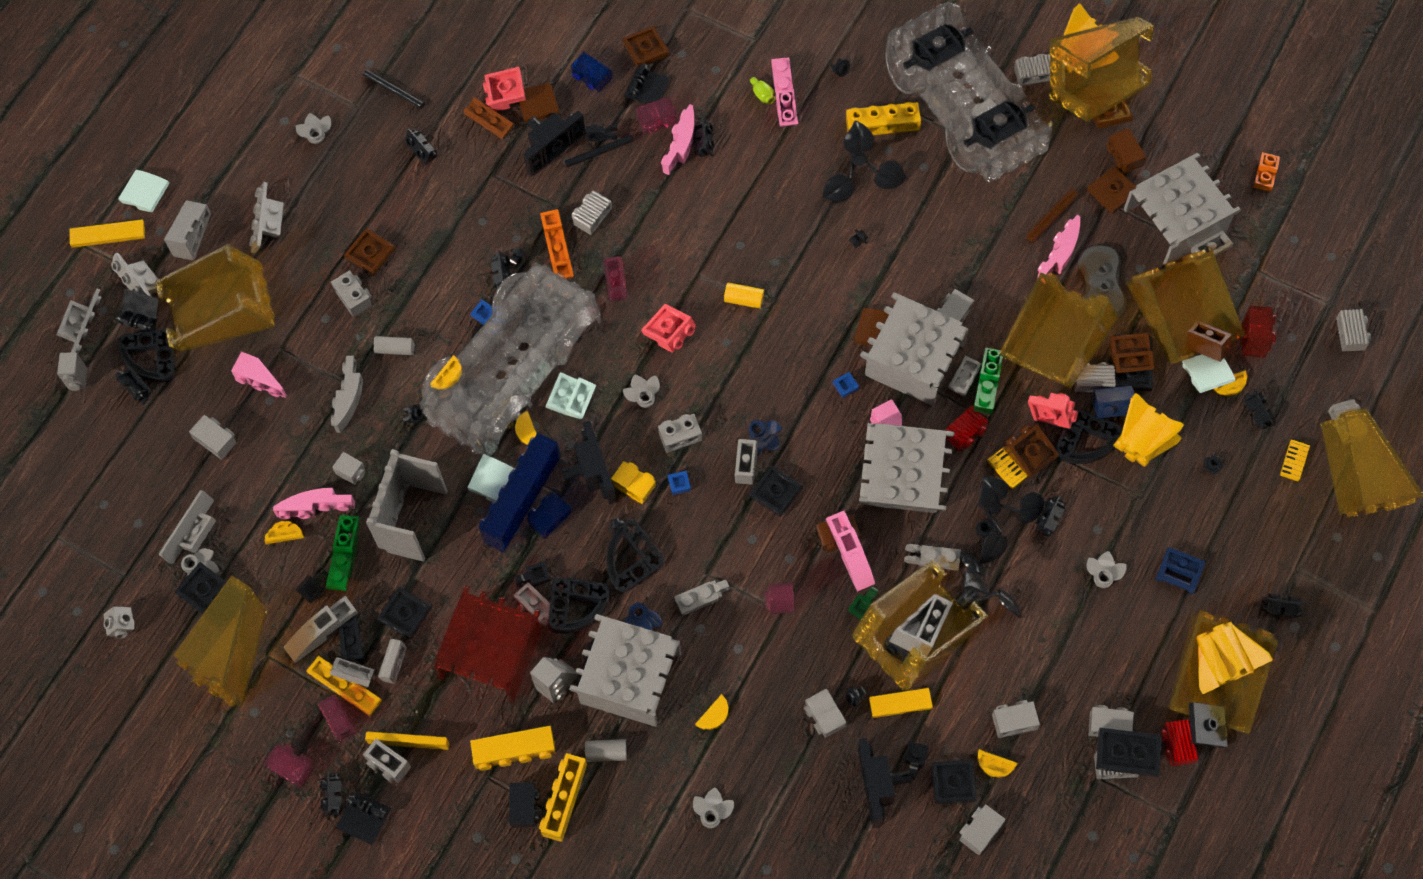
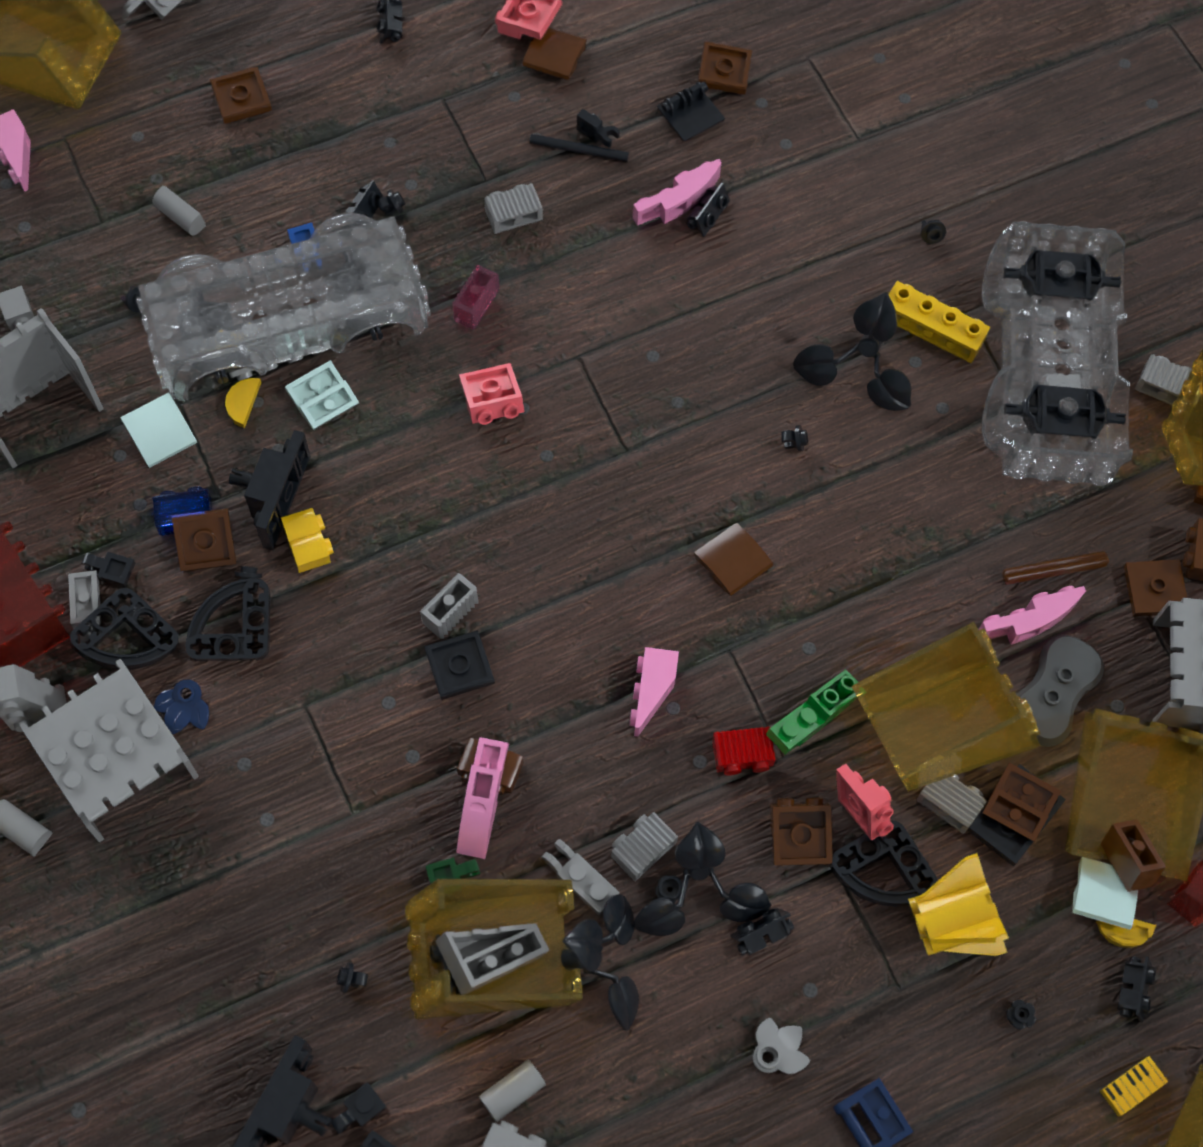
camera: 30 degrees right, 0 degrees up
light grey brick [331,270,372,317] -> none
light grey slope [331,356,363,433] -> none
yellow tile [430,355,462,389] -> none
dark orange hinge [463,97,514,140] -> none
clear blue brick [479,432,561,553] -> none
black brick [524,110,586,177] -> none
orange slope [540,209,574,281] -> none
clear blue brick [571,51,613,92] -> none
light grey plate [623,375,660,408] -> none
clear pink brick [635,97,677,133] -> none
light grey brick [658,414,702,453] -> none
blue plate [668,471,691,495] -> none
light grey hinge [674,580,729,616] -> none
light grey plate [693,788,734,828] -> none
yellow tile [695,694,729,730] -> none
yellow brick [724,283,764,309] -> none
dark blue plate [748,420,782,455] -> none
lime plant [750,77,776,105] -> none
clear pink brick [764,582,794,614] -> none
bright pink slope [771,57,798,127] -> none
light grey brick [804,689,846,738] -> none
blue plate [833,372,859,398] -> none
light grey windscreen [858,423,954,513] -> none
light grey windscreen [860,293,969,407] -> none
yellow tile [869,688,933,718] -> none
light grey brick [936,289,974,323] -> none
light grey plate [948,356,982,397] -> none
yellow tile [987,448,1028,490] -> none
dark blue brick [1093,386,1135,418] -> none
none -> reddish brown plate [172,508,237,571]
none -> light grey brick [478,1059,546,1123]
none -> light grey brick [611,812,678,881]

